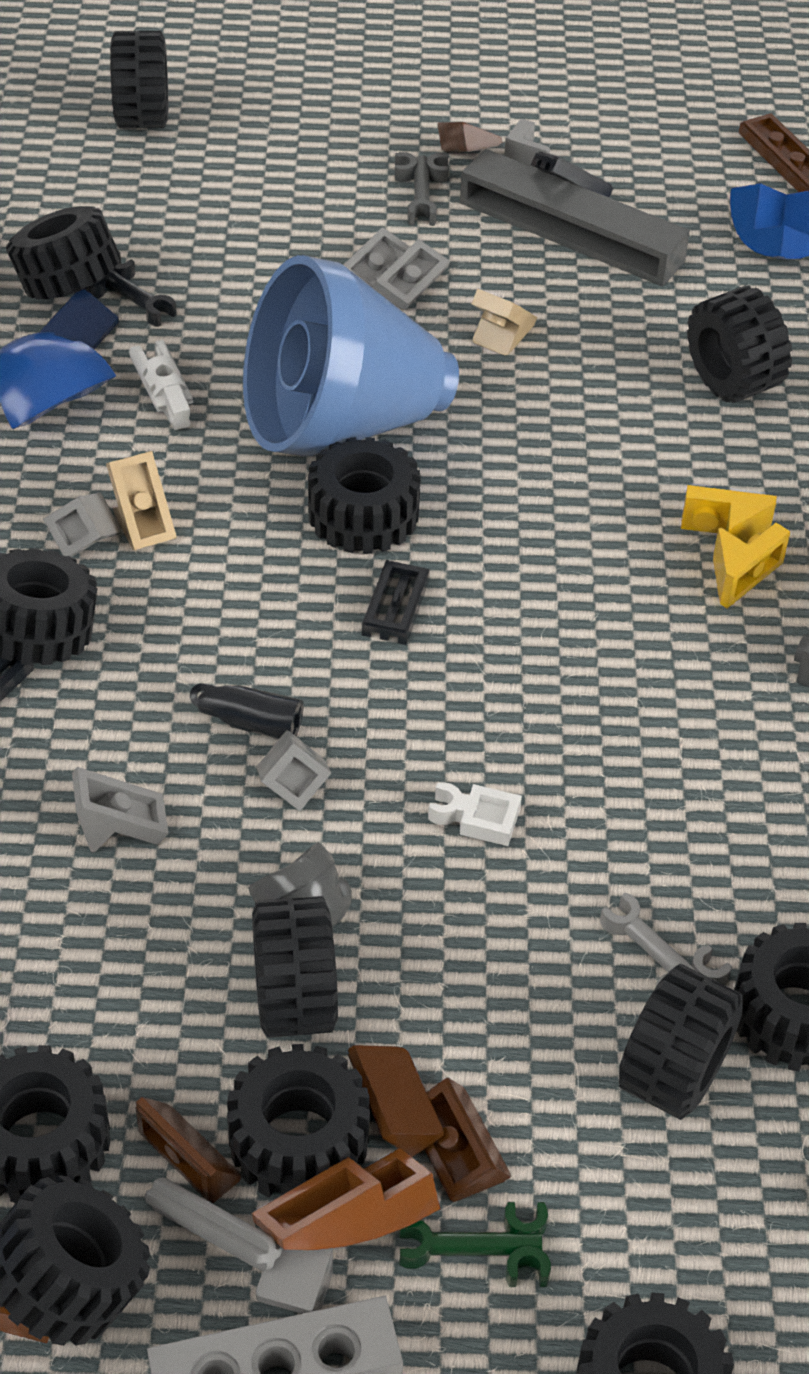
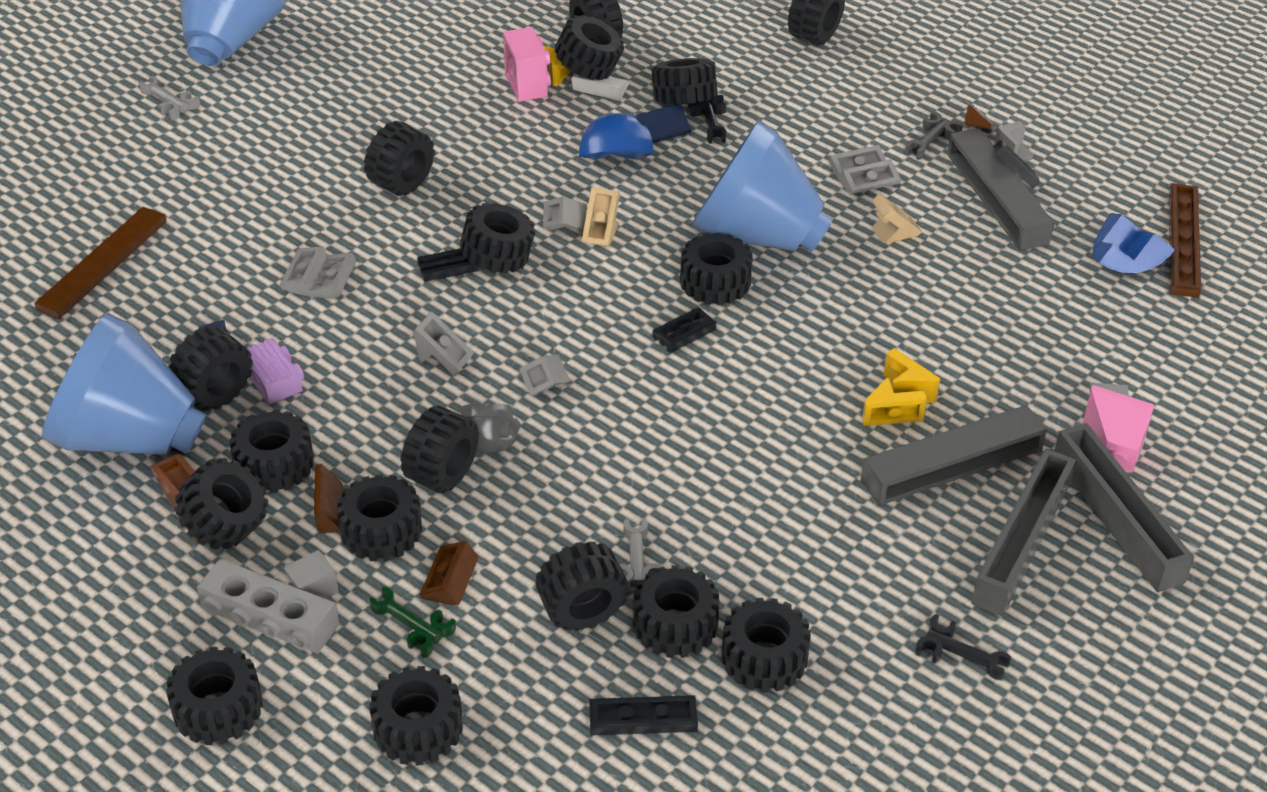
camera: 40 degrees right, 5 degrees down
white hinge [129,340,193,430] -> none
light grey axle [145,1178,282,1271] -> none
black piece [190,683,304,739] -> none
dark orange slope [251,1148,440,1250] -> none
reddish brown slope [347,1045,444,1157] -> none
white plate [428,782,522,846] -> none
black tyre [687,286,792,403] -> none

